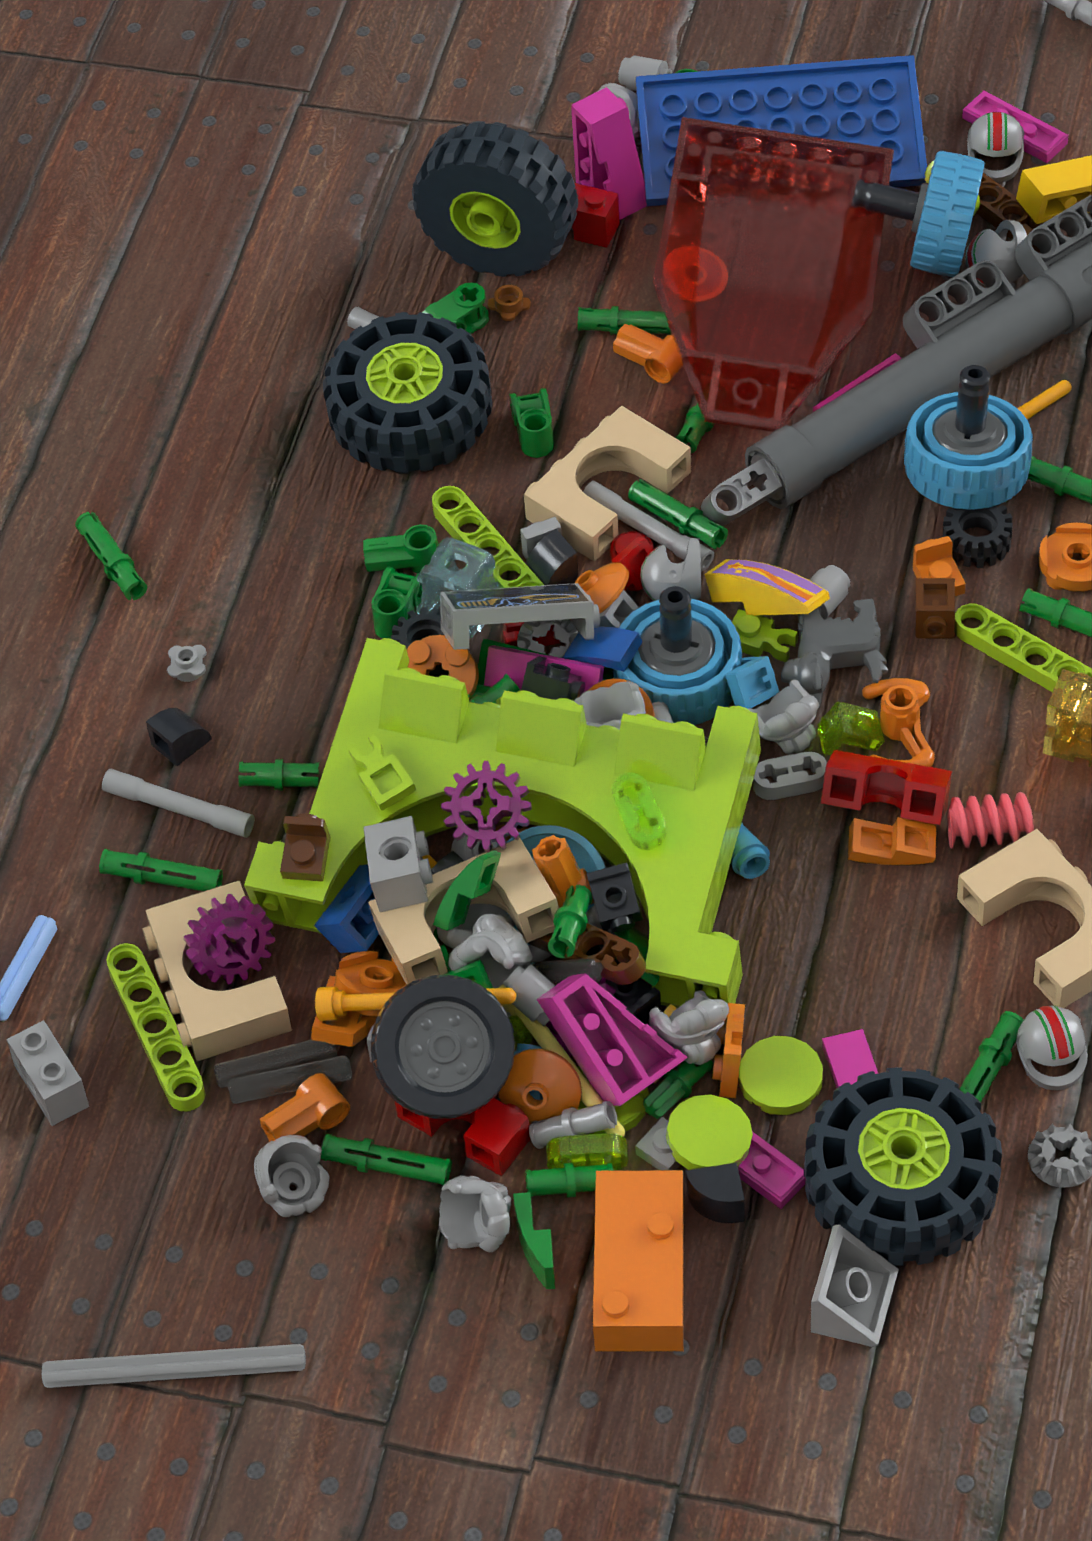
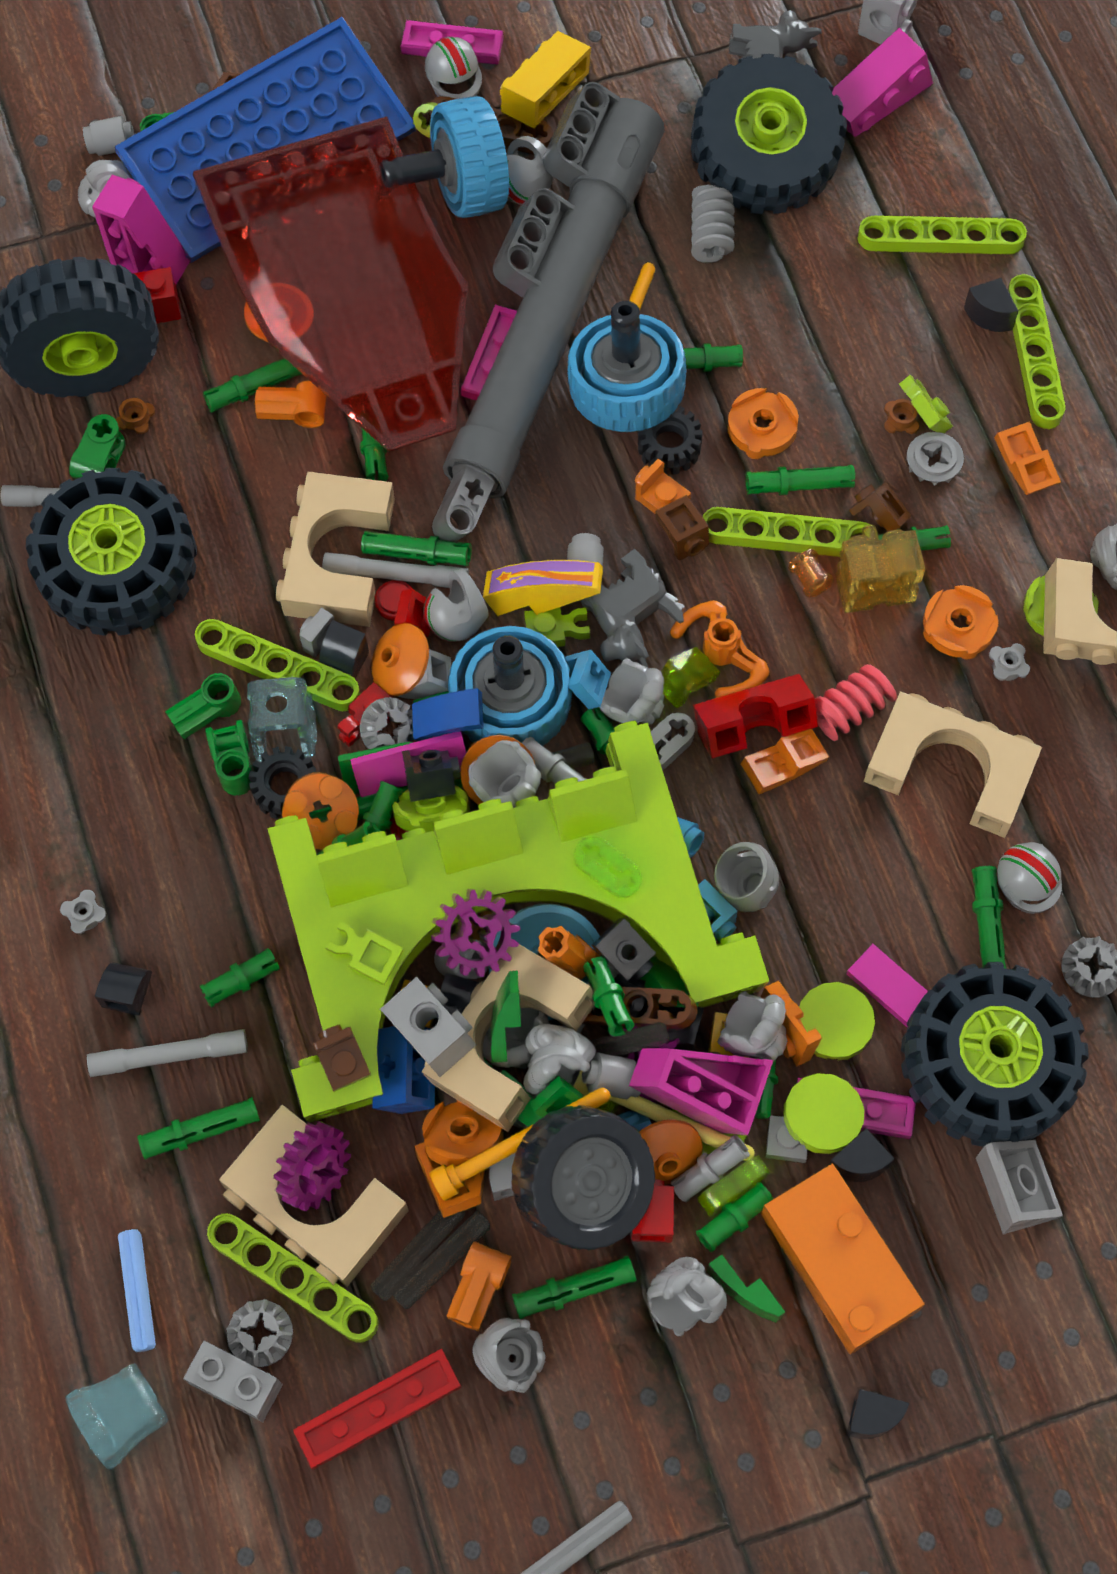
camera: 35 degrees left, 15 degrees up
light grey panel [440,583,600,650] -> none
green piece [509,388,554,458] -> none
none -> light grey gear [226,1299,293,1367]
none -> red plate [293,1348,462,1470]
none -> dark azure bracket [698,879,737,943]
none -> light grey helmet [714,842,780,912]
none -> clear orange bush [788,549,834,598]
none -> black brick [846,1389,909,1439]

